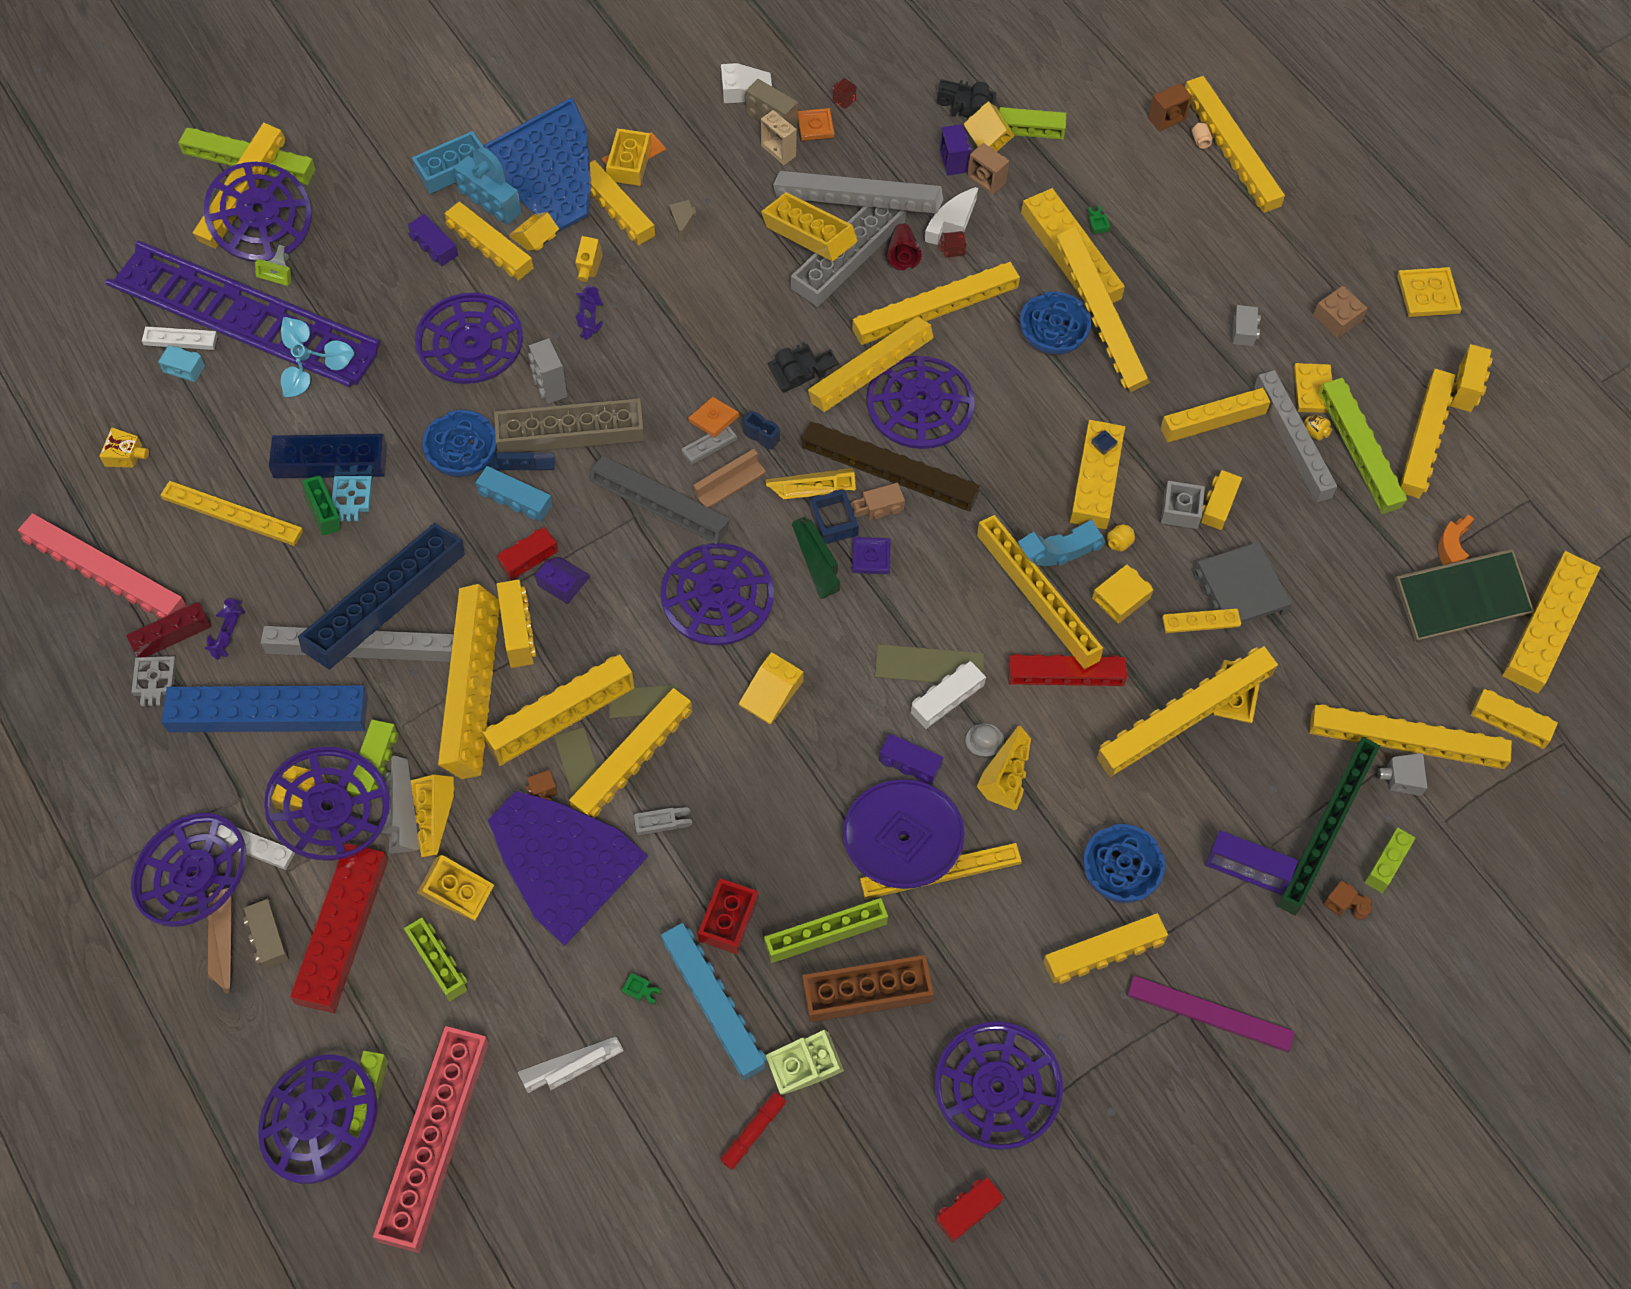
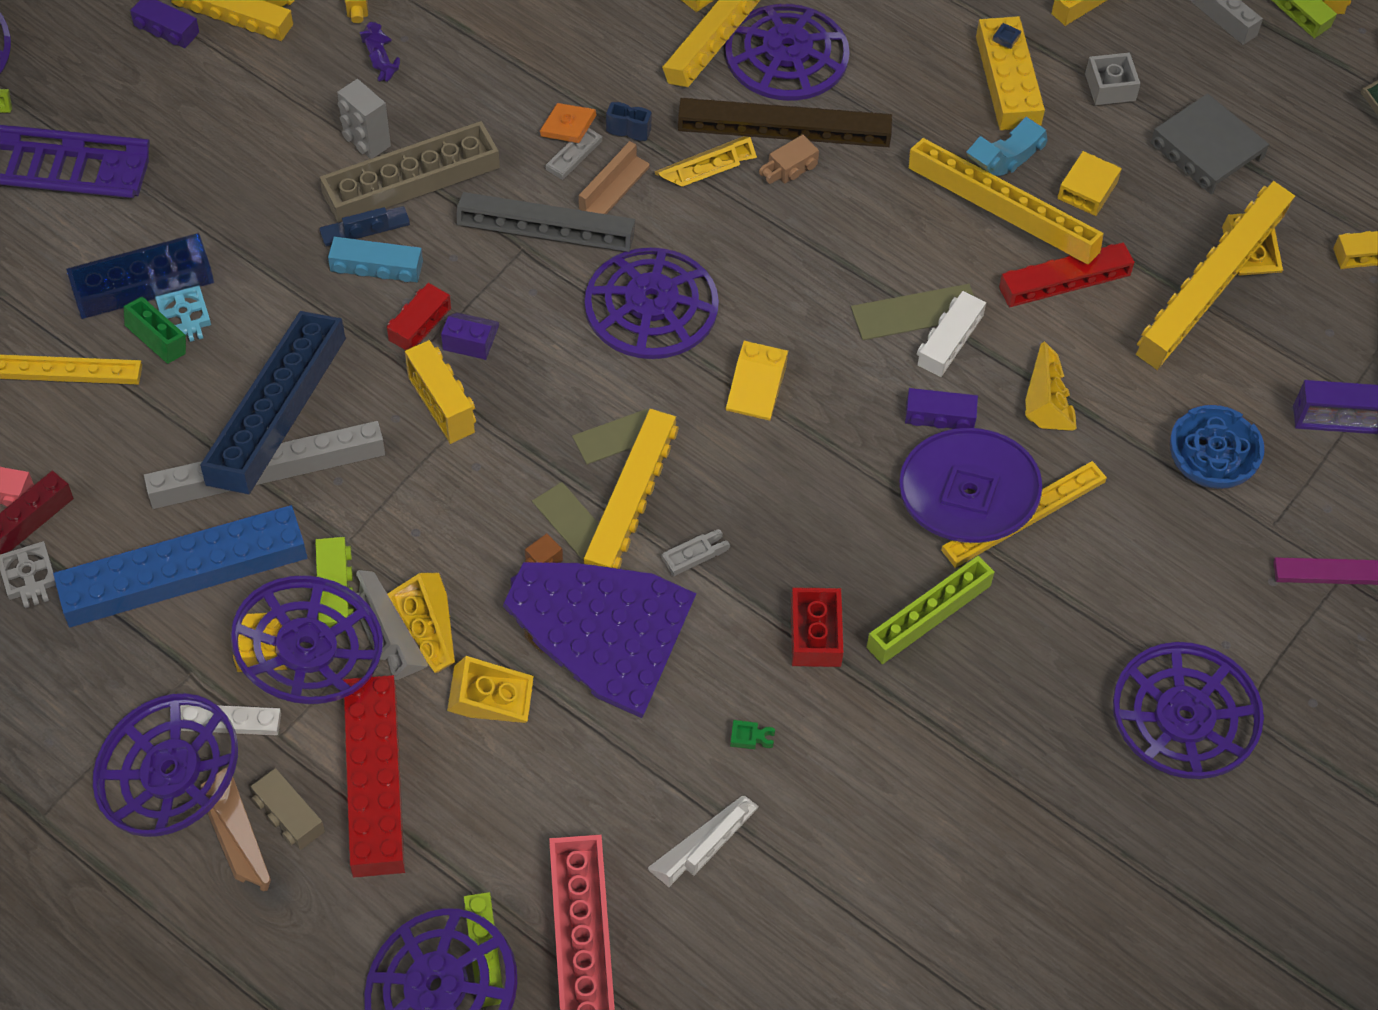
camera: 20 degrees left, 5 degrees down
dark purple piece [205,598,245,660] -> none
medium azure plant [281,317,354,397] -> none
lime brick [404,917,468,1002] -> none
dark purple dish [415,293,523,384] -> none
blue brick [423,410,497,477] -> none
yellow brick [438,584,500,779] -> none
yellow brick [483,654,634,766] -> none
dark azure brick [661,923,767,1081] -> none
red piece [719,1092,787,1171] -> none
yellowish green slope [765,1030,844,1095] -> none
black plate [768,342,839,393] -> none
dark green wedge [792,517,840,599] -> none
dark orange brick [802,955,934,1023] -> none
dark blue window [809,490,859,544] -> none
dark purple plate [852,537,891,574] -> none
red brick [936,1177,1004,1243] -> none
light grey hat [965,723,1005,757] -> none
yellow brick [1043,913,1168,984] -> none
yellow head [1107,524,1135,552] -> none
yellow bracket [1162,609,1241,633] -> none
yellow brick [1201,470,1243,530] -> none

